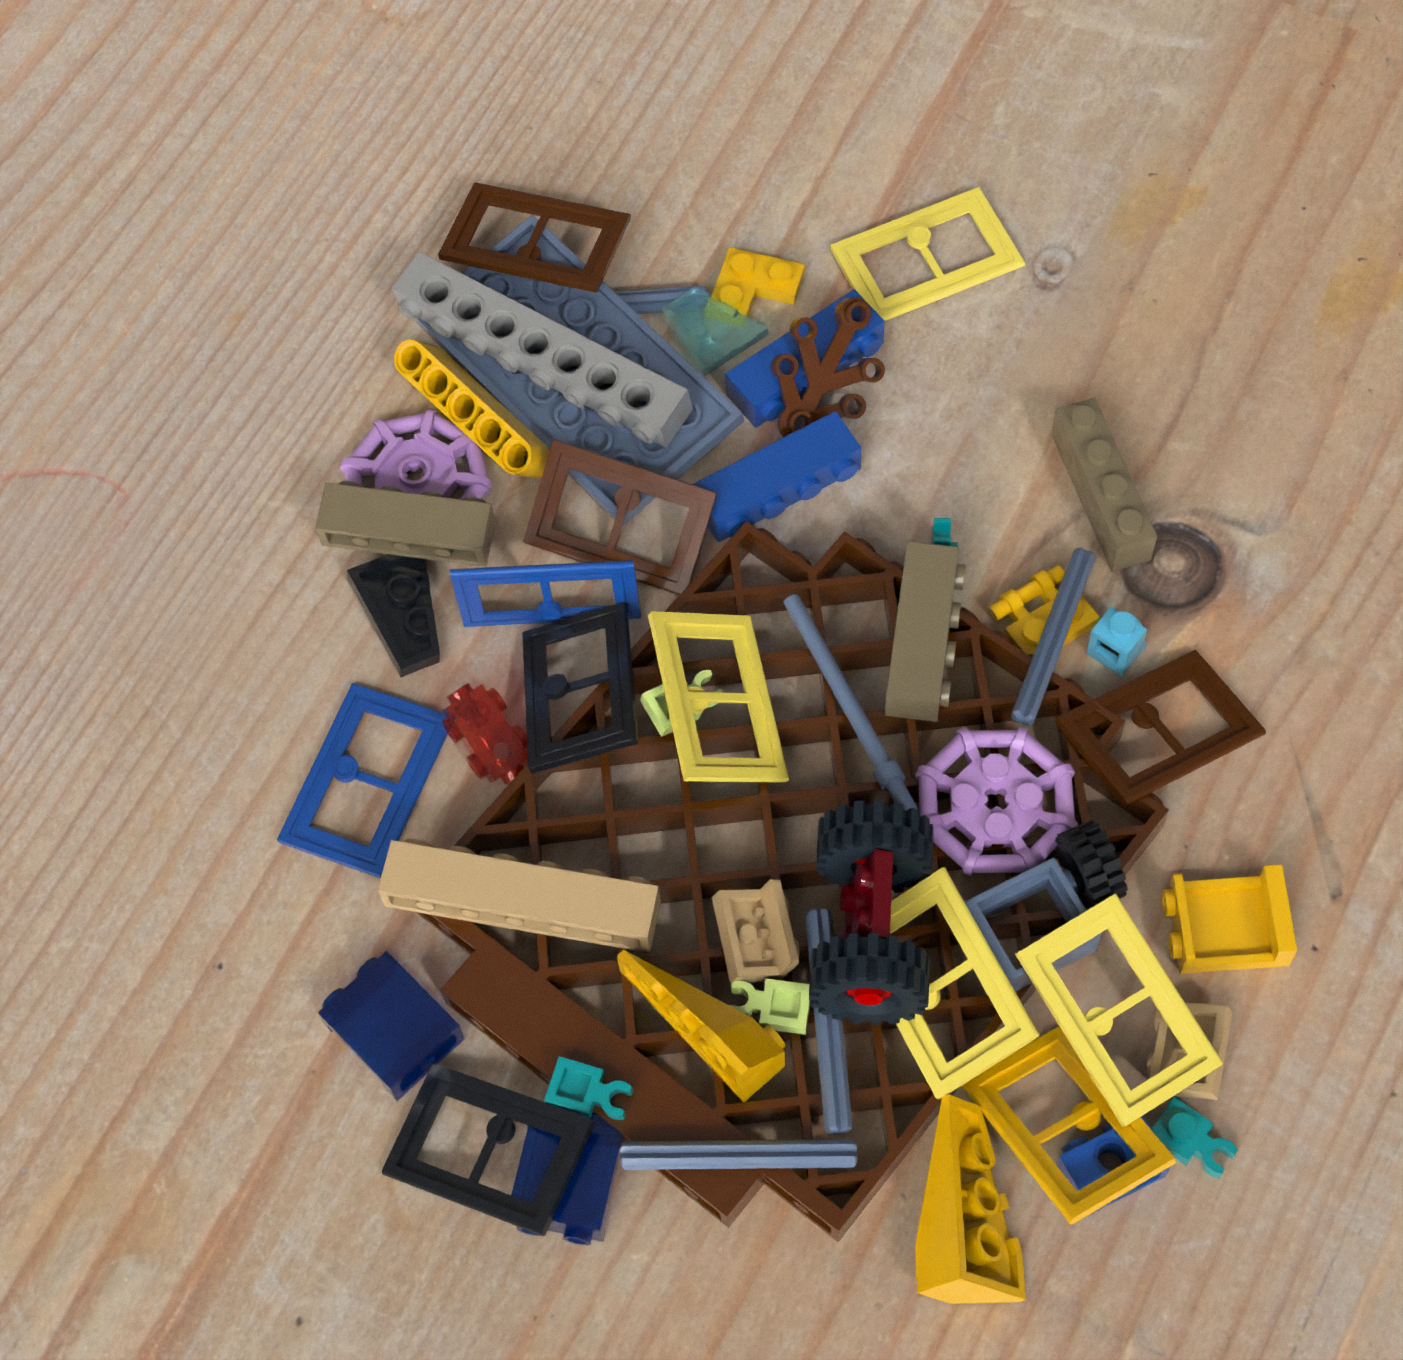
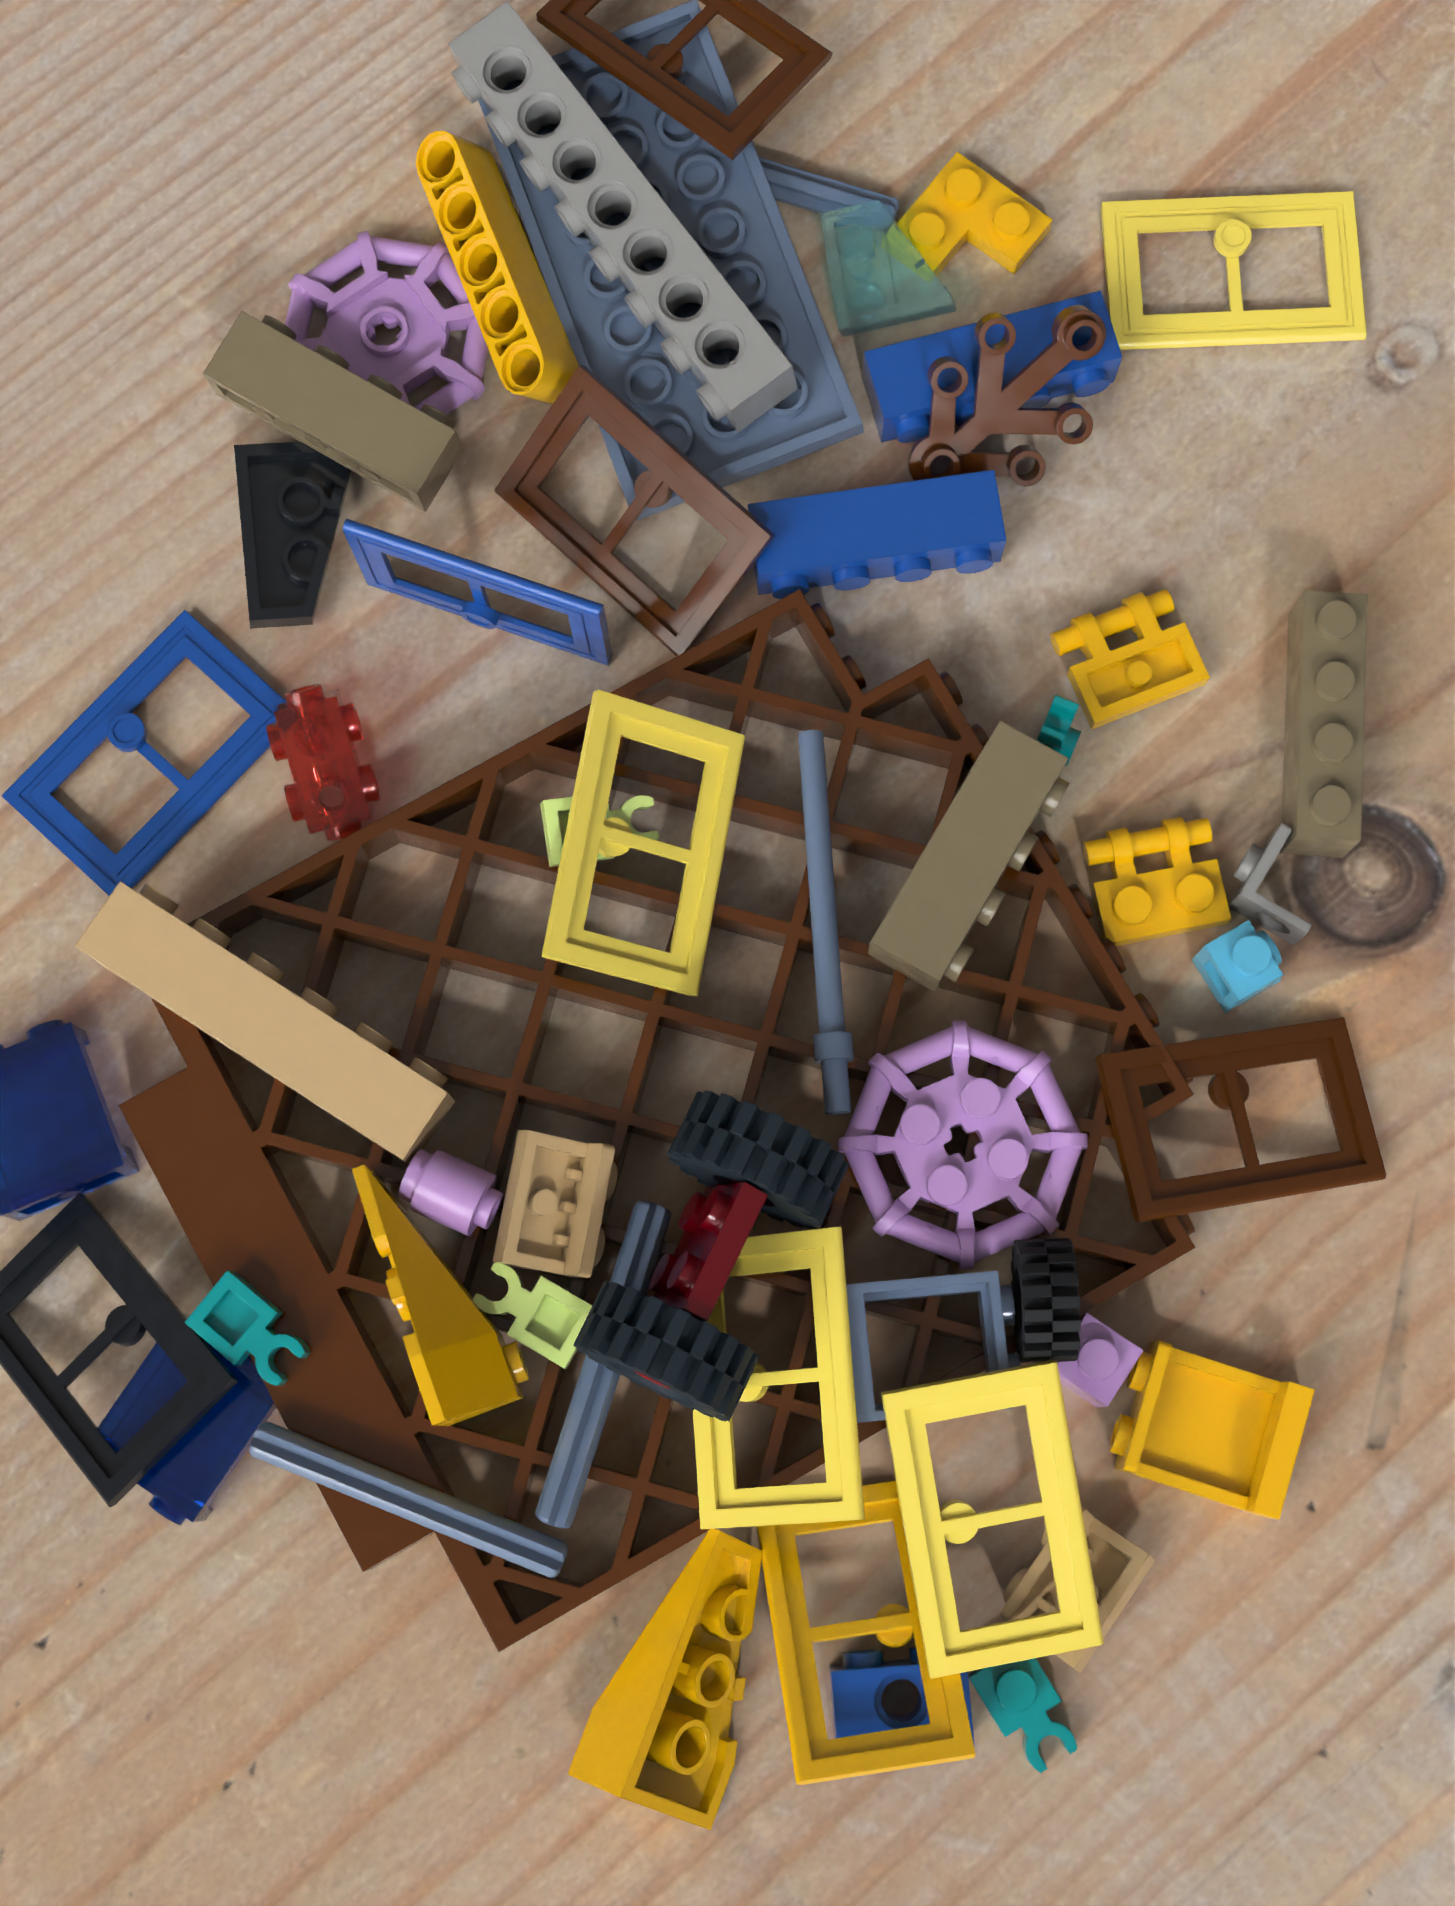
camera: 20 degrees right, 15 degrees up
black door [522,602,638,774] -> none
sand blue axle [1011,547,1095,726] -> none
none -> lavender brick [398,1149,503,1236]
none -> yellow plate [1050,589,1210,730]
none -> lavender brick [1057,1313,1144,1408]
none -> light grey bracket [1229,822,1312,945]

